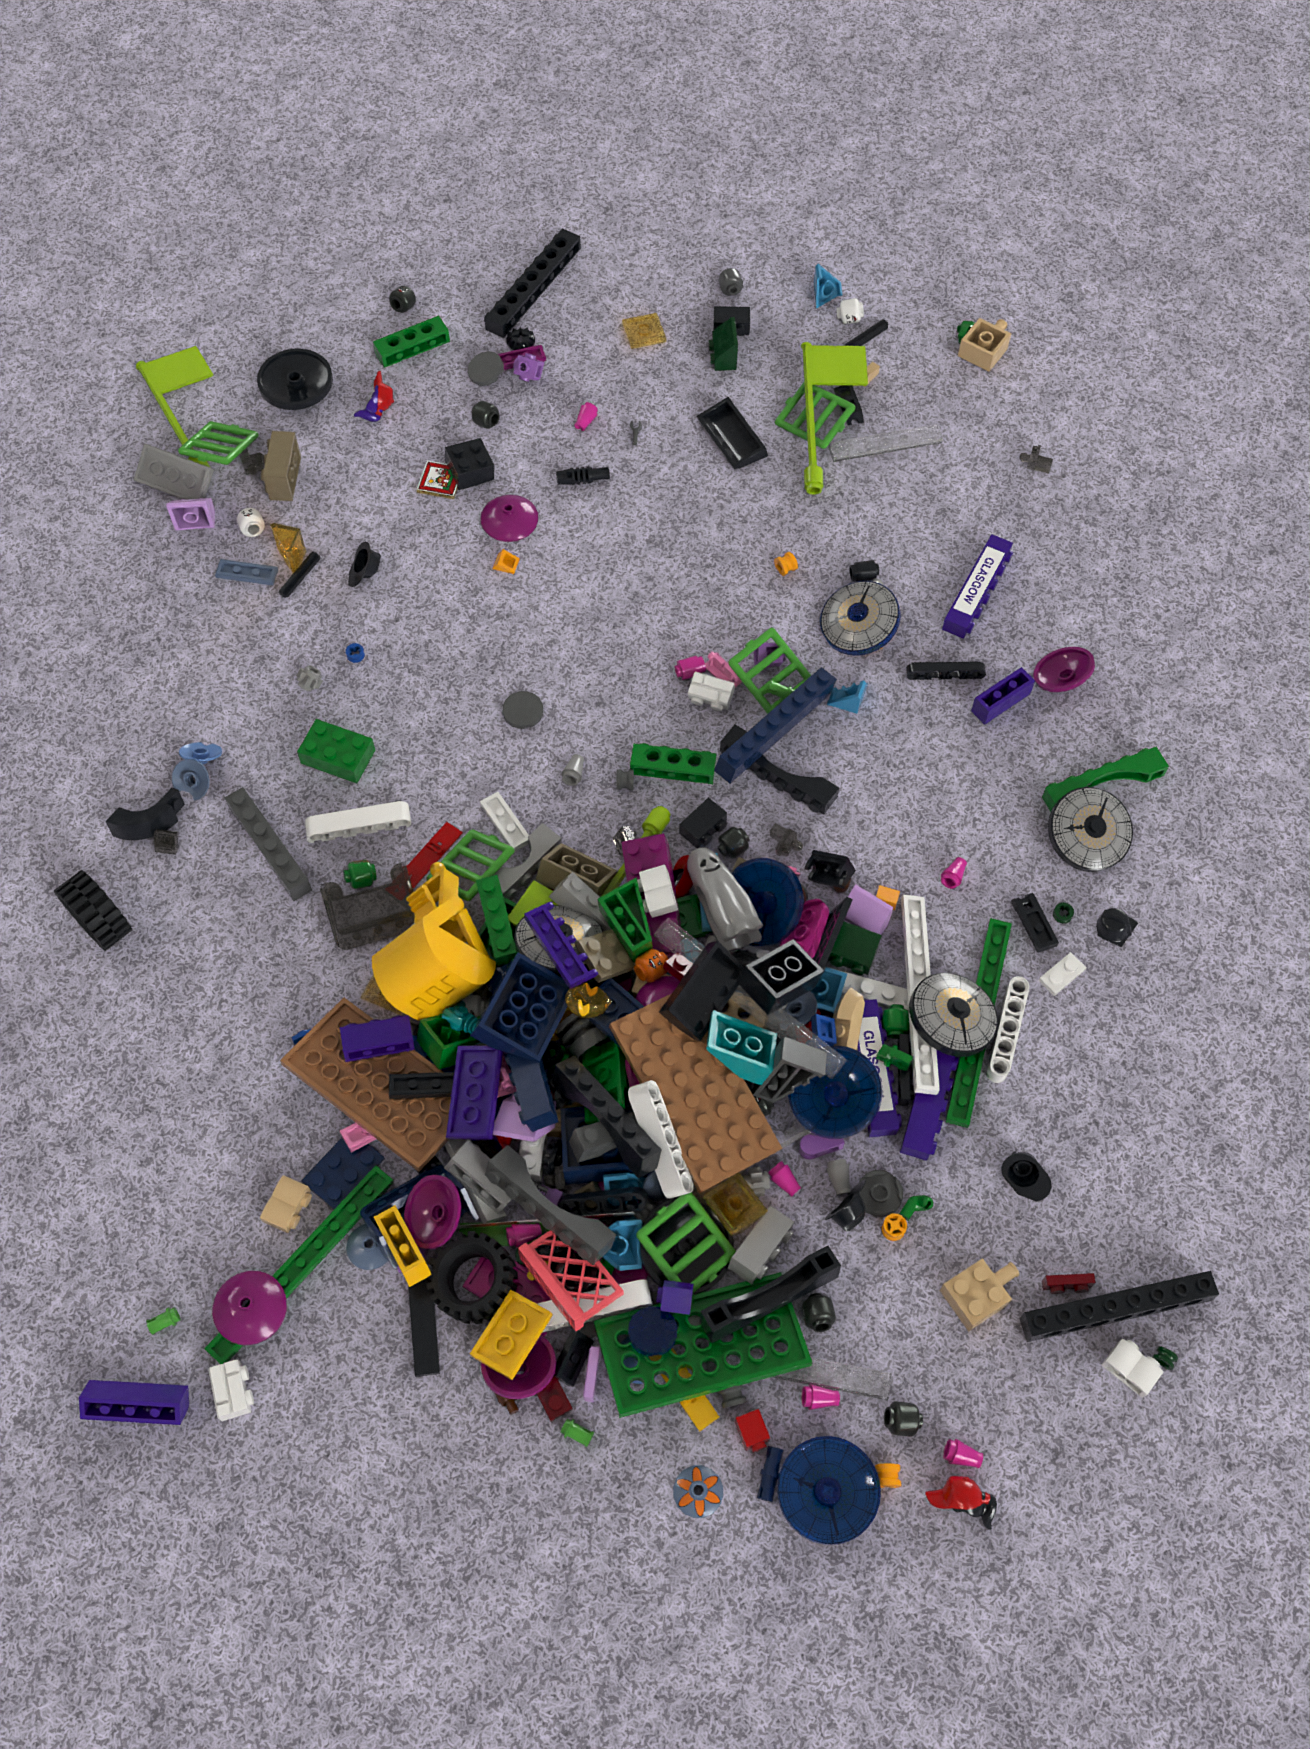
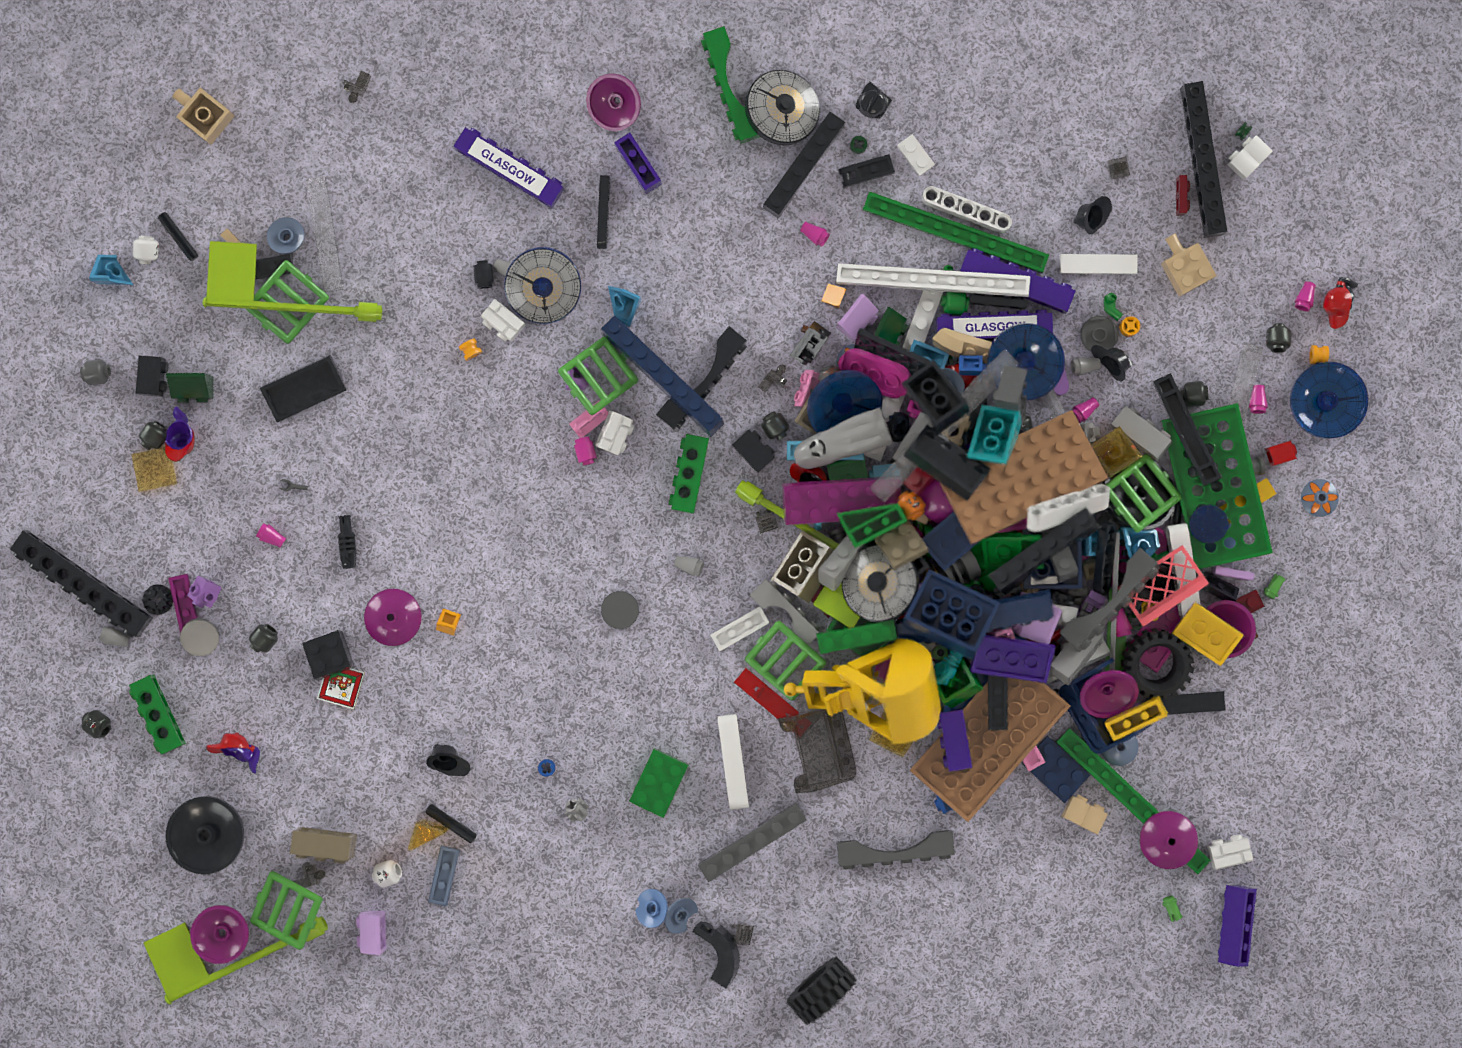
camera: 85 degrees left, 25 degrees up
light grey tile [133,443,214,500] -> none
green head [343,859,377,889] -> none
dark purple hinge [524,902,598,989] -> none
clear yellow hair [565,983,611,1018] -> none
dark grey wheel [616,769,634,790] -> none
white brick [637,865,678,918] -> none
dark purple brick [657,1280,694,1315] -> none
dark blue pin [757,1446,784,1502] -> none
bright green pin [767,680,794,700] -> none
green piece [876,1044,913,1070] -> none
dish [909,973,998,1057] -> none
green piece [957,321,975,343] -> none
none -> light grey cone [99,626,130,647]
none -> pearl dark grey head [139,421,167,450]
none -> dark purple hair [165,406,195,462]
none -> magenta dish [190,905,249,964]
none -> sand blue dish [267,217,305,254]
none -> white brick [480,299,526,343]
none -> black arch [763,111,845,219]
none -> dark grey arch [836,830,955,869]
none -> white tile [1060,254,1137,275]
none -> clear smoke tile [1107,157,1130,180]

